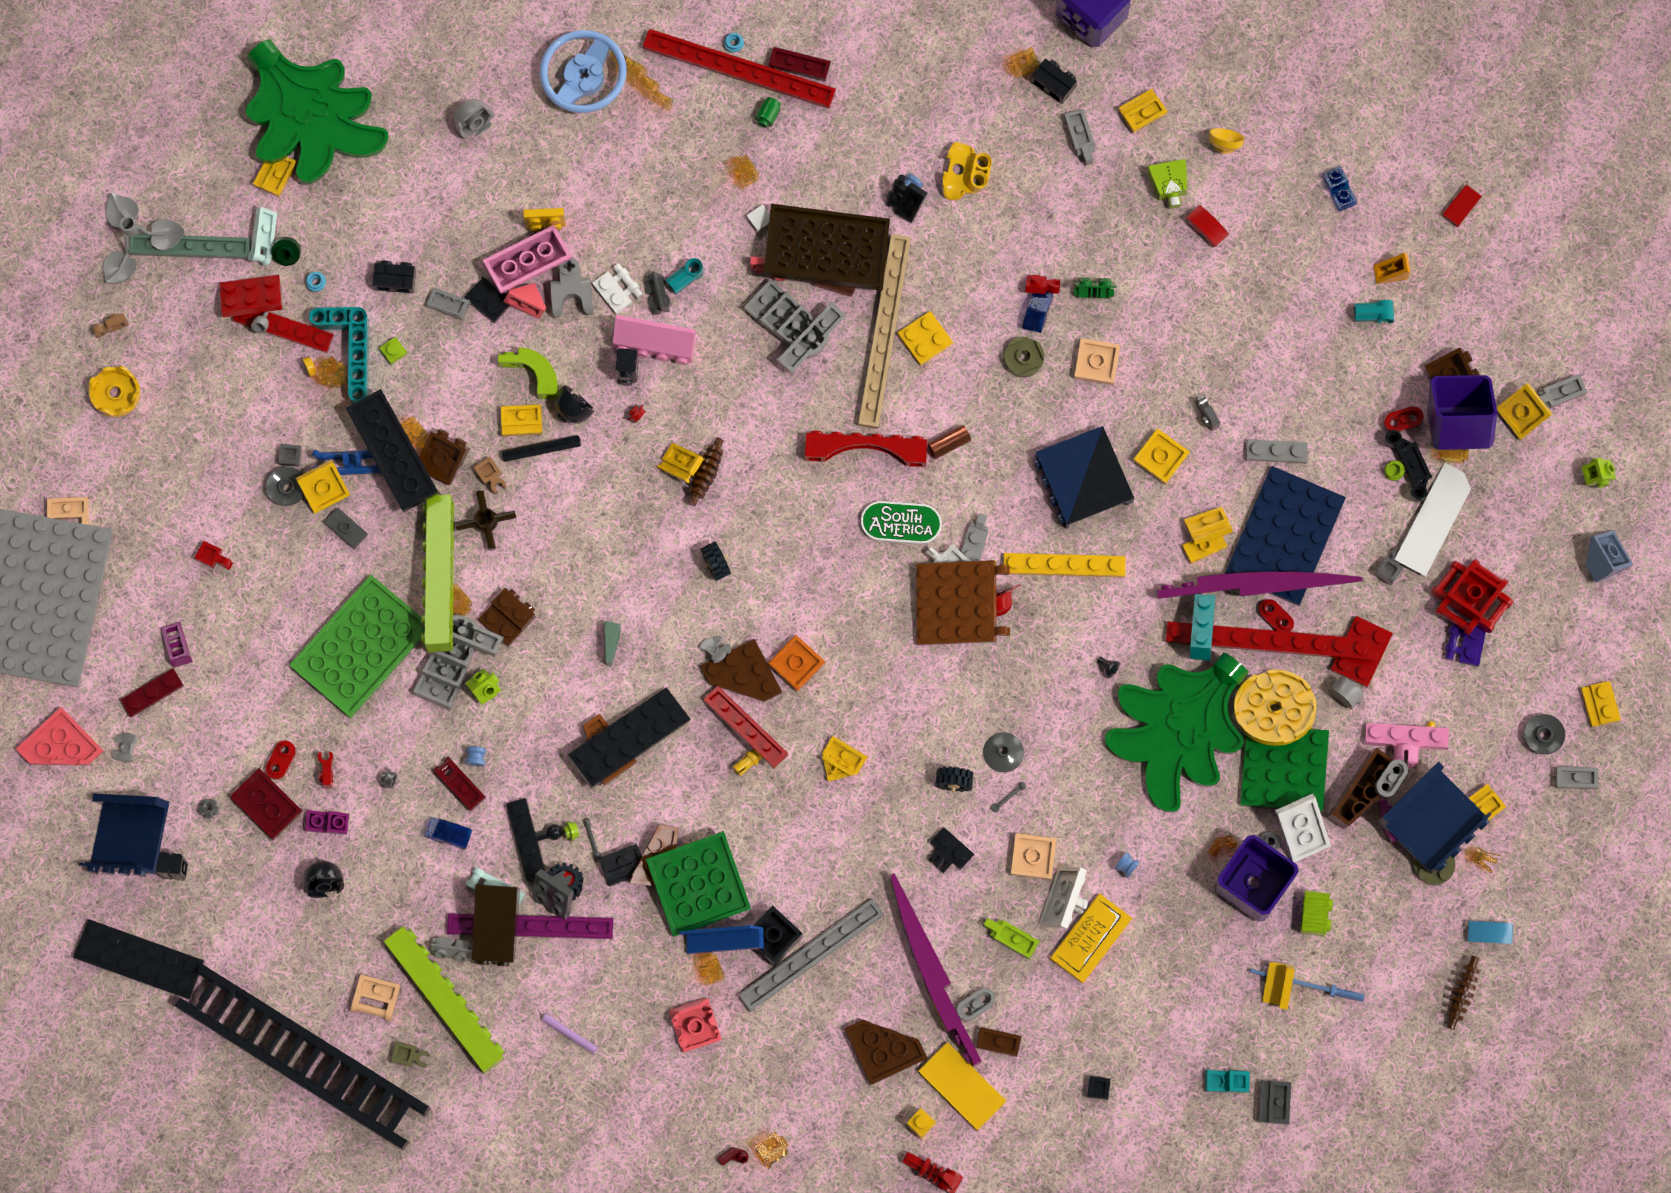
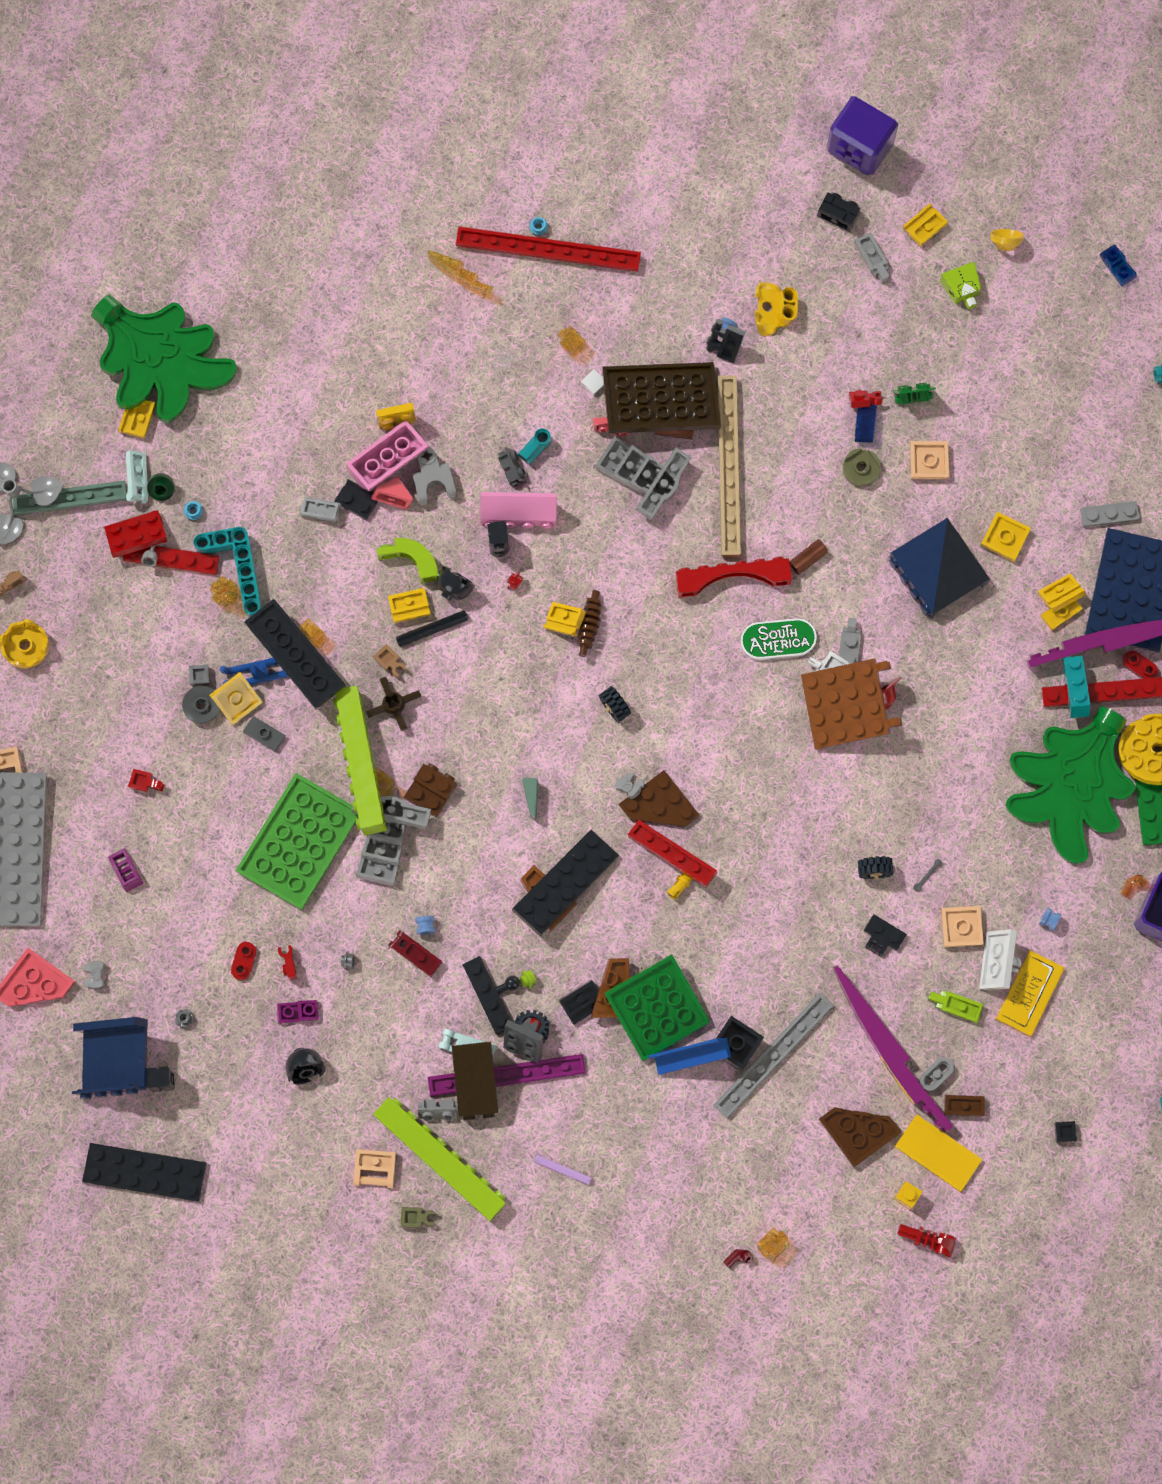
camera: 10 degrees left, 0 degrees up
dark red plate [121,668,184,718] -> none
black ladder [175,964,431,1151] -> none
dark red plate [230,768,303,841] -> none
yellow tile [302,356,317,377] -> none
black brick [372,260,416,294] -> none
lime plate [379,336,408,365] -> none
reddish brown plate [419,429,470,485] -> none
clear blue slope [424,817,472,850] -> none
light grey cylinder [453,99,494,139] -> none
lime brick [465,669,502,705] -> none
light blue piece [540,30,627,113] -> none
dark grey hinge [583,818,601,859] -> none
white plate [592,264,643,315] -> none
coral slope [669,998,721,1052] -> none
clear yellow brick [698,953,725,987] -> none
green brick [755,97,781,128] -> none
dark red plate [768,47,831,82] -> none
orange plate [768,635,826,692] -> none
yellow slope [822,736,868,782] -> none
yellow plate [897,311,953,366] -> none
dark grey dish [983,732,1024,772] -> none
yellow plate [1003,553,1126,577] -> none
clear yellow brick [1007,46,1039,78] -> none
black rock [1097,657,1120,678] -> none
red slope [1185,205,1229,247] -> none
flat silver plate [1196,394,1221,431] -> none

